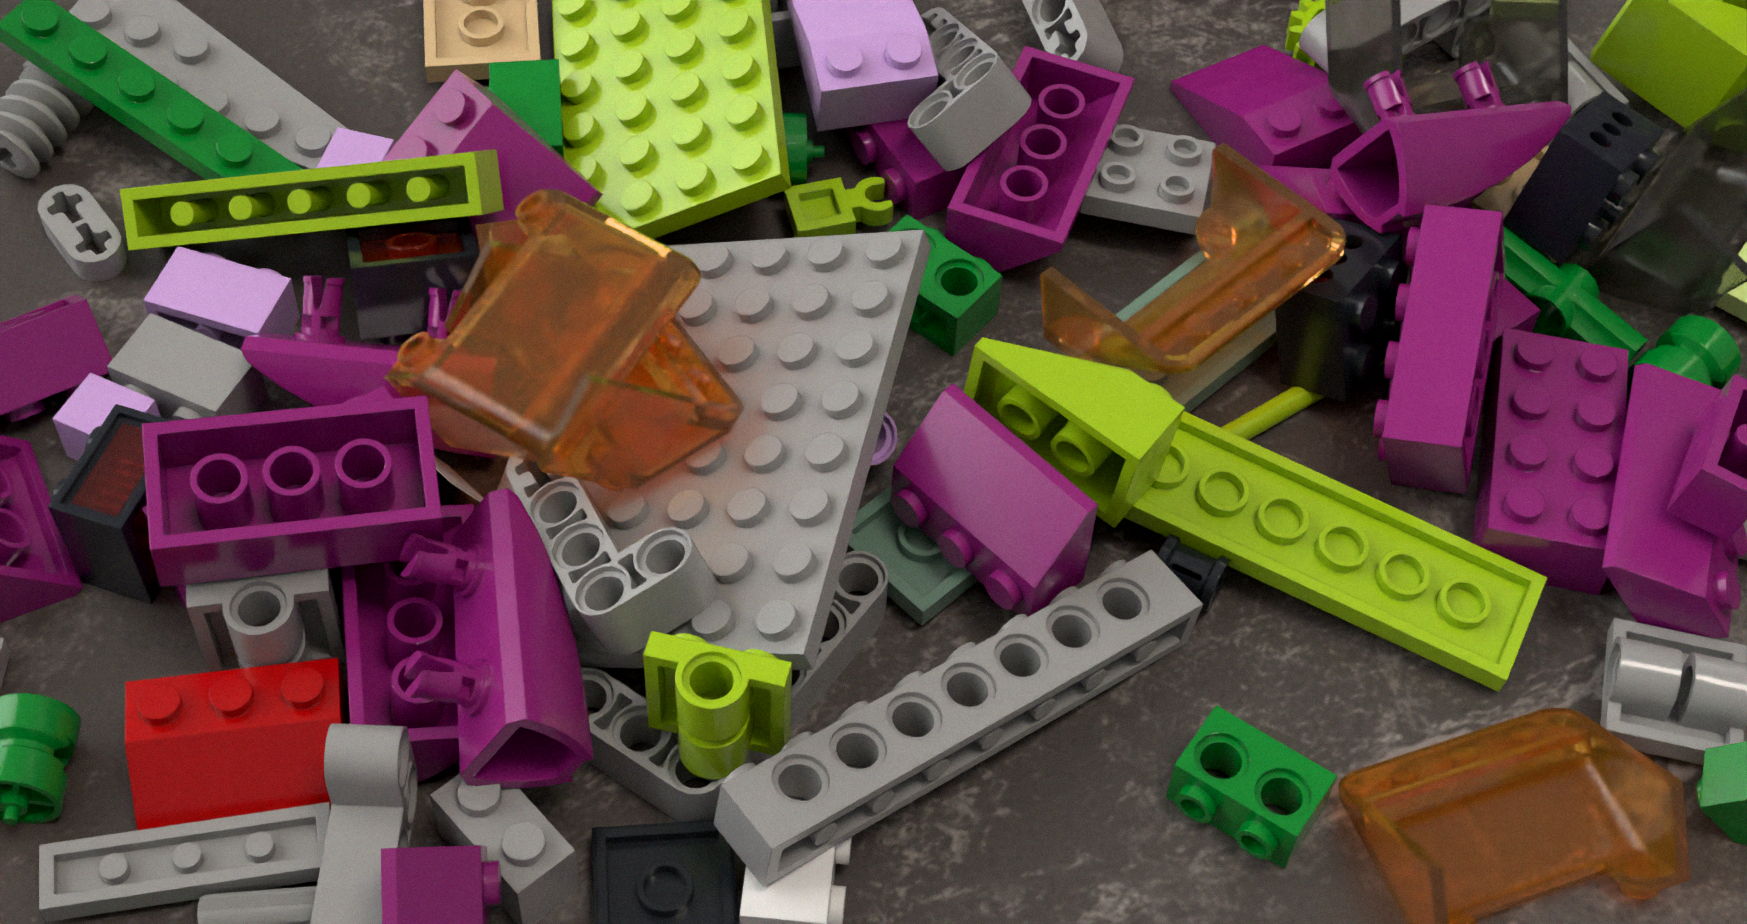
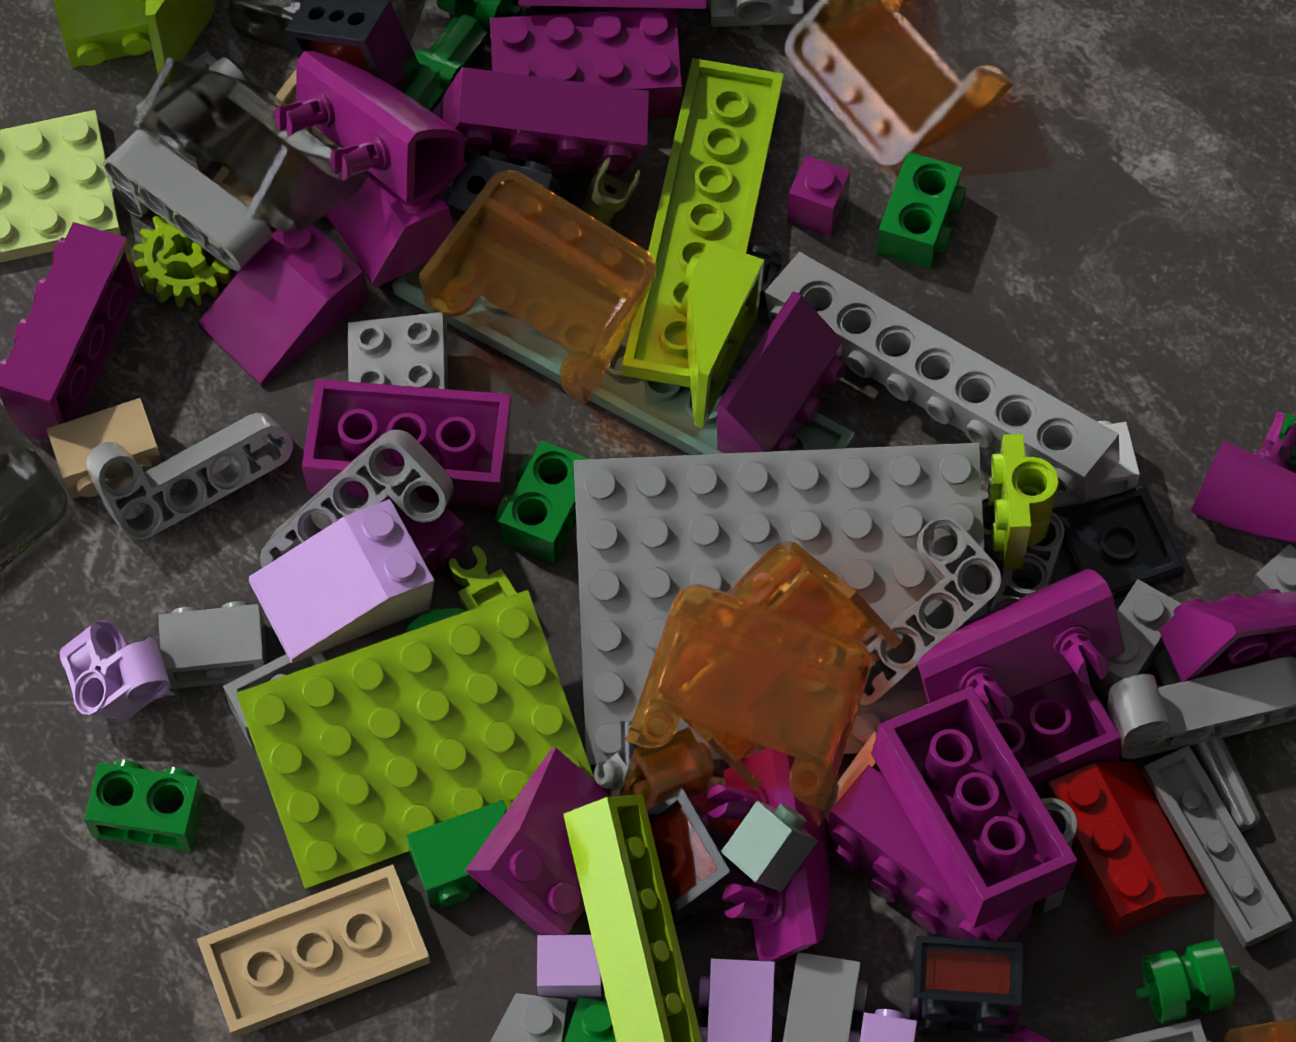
camera: 100 degrees left, 10 degrees up
none -> olive piece [571,156,640,239]
none -> brick [721,801,818,892]
none -> magenta brick [787,155,851,237]

